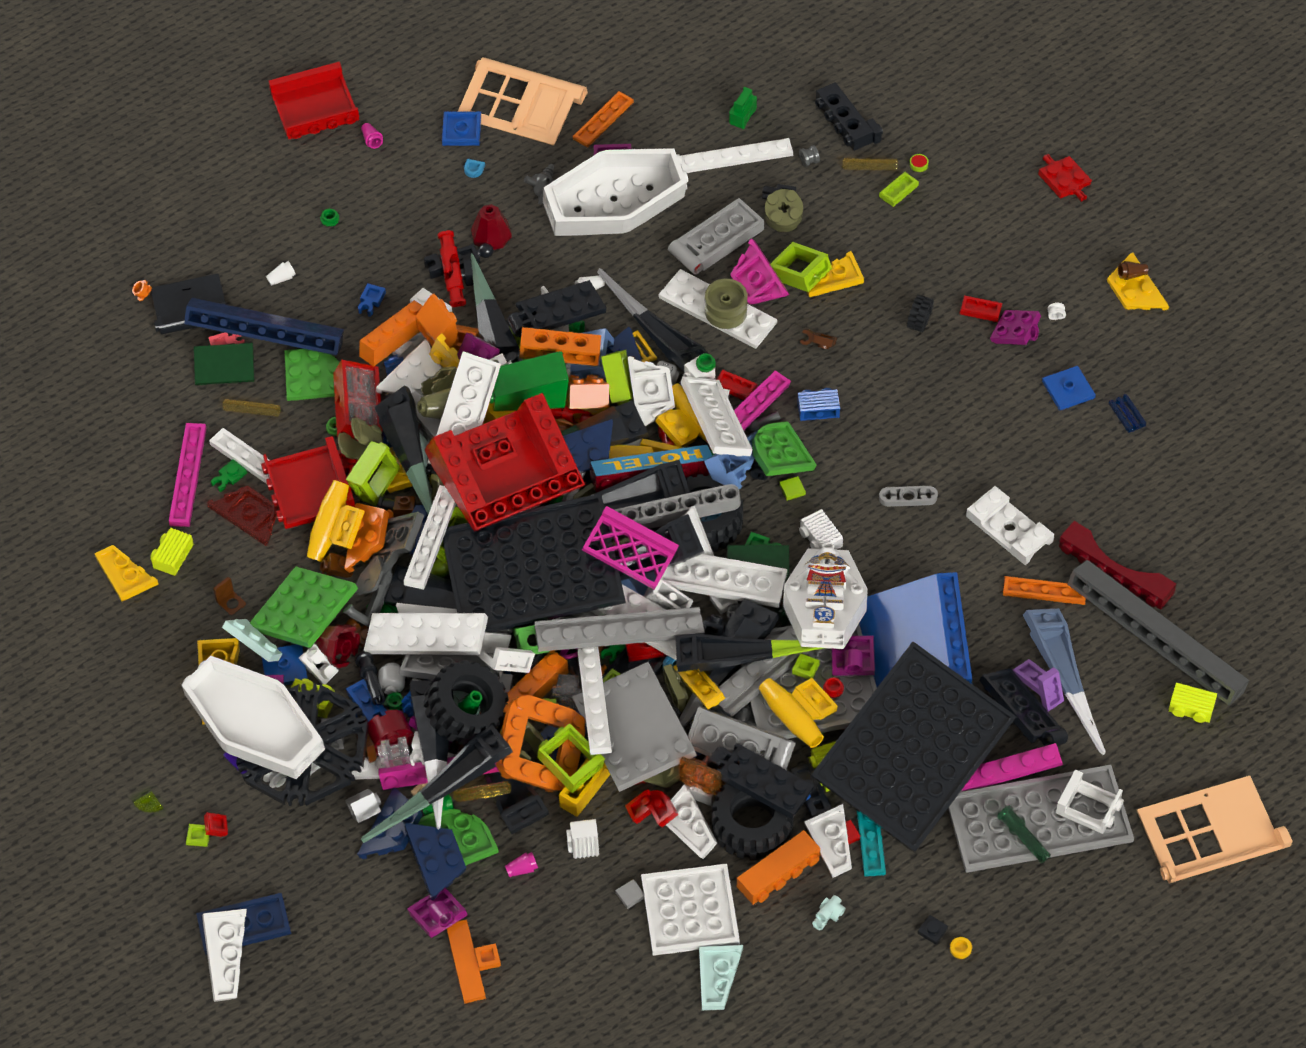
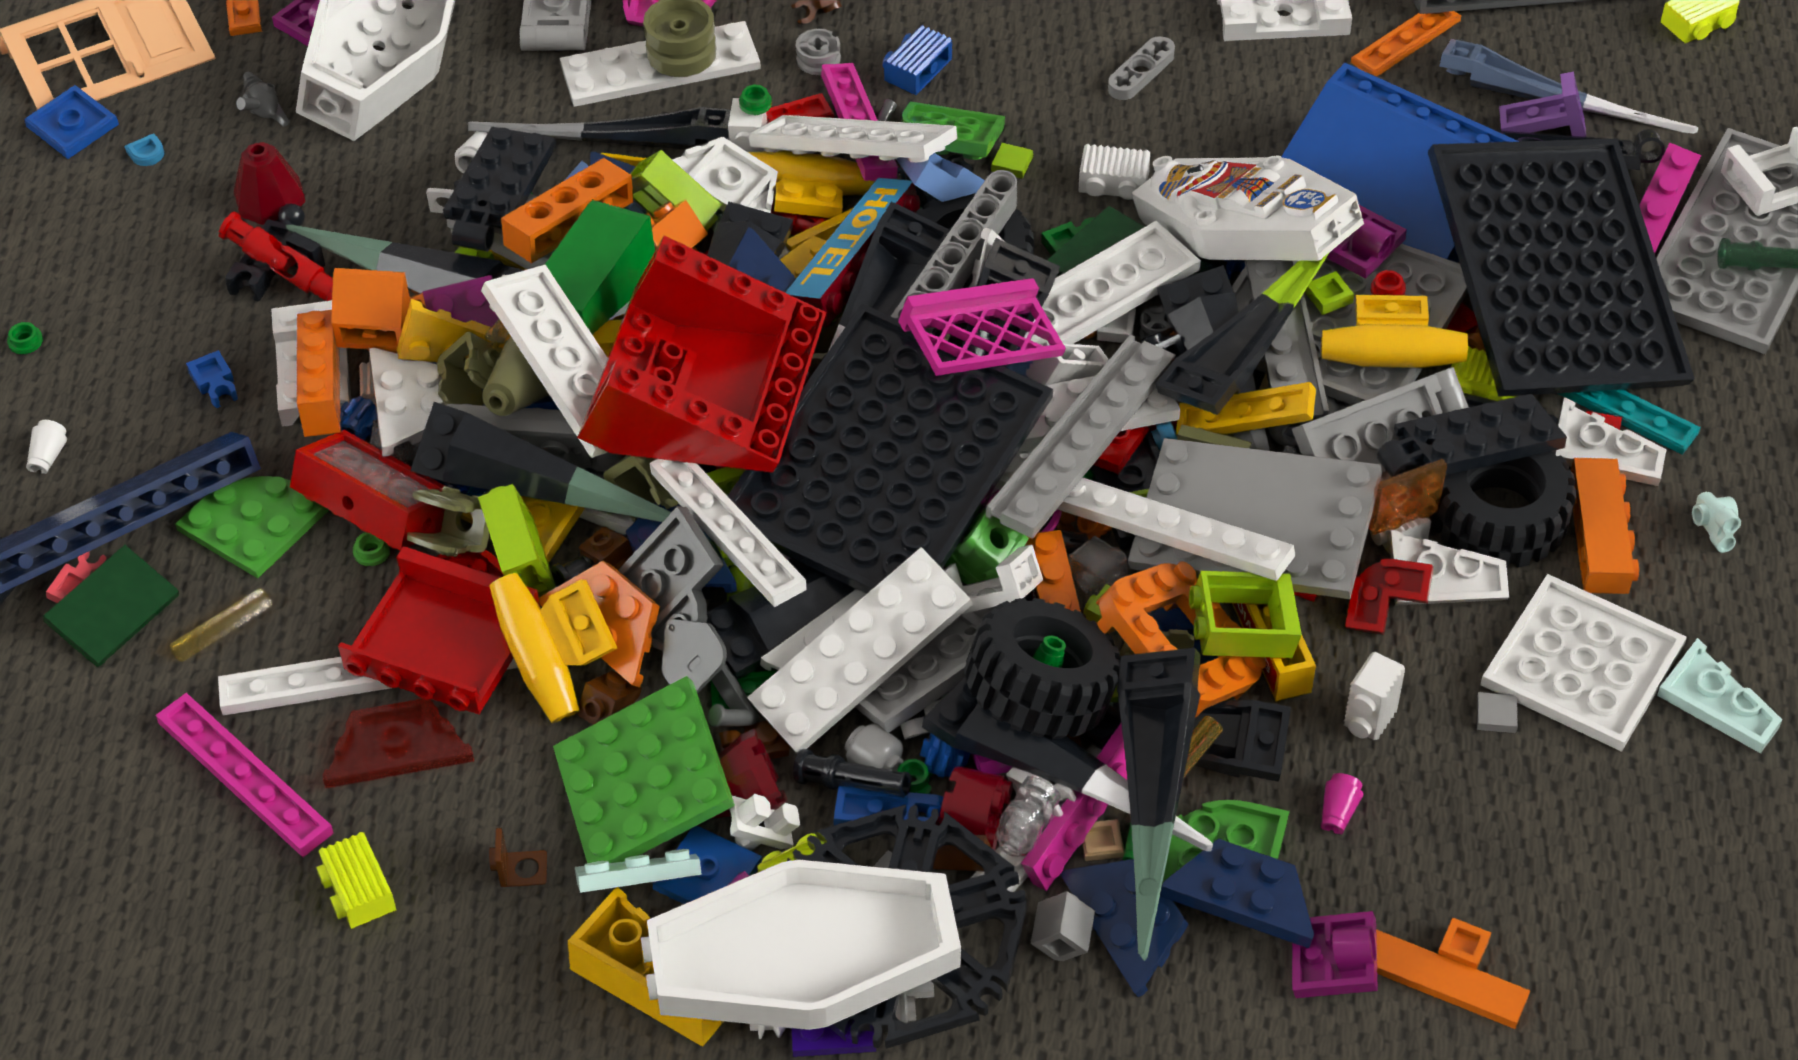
camera: 50 degrees left, 5 degrees down
yellow wing [94,545,158,602] -> none
green plate [211,459,247,492] -> none
none -> light grey wheel [796,29,841,75]

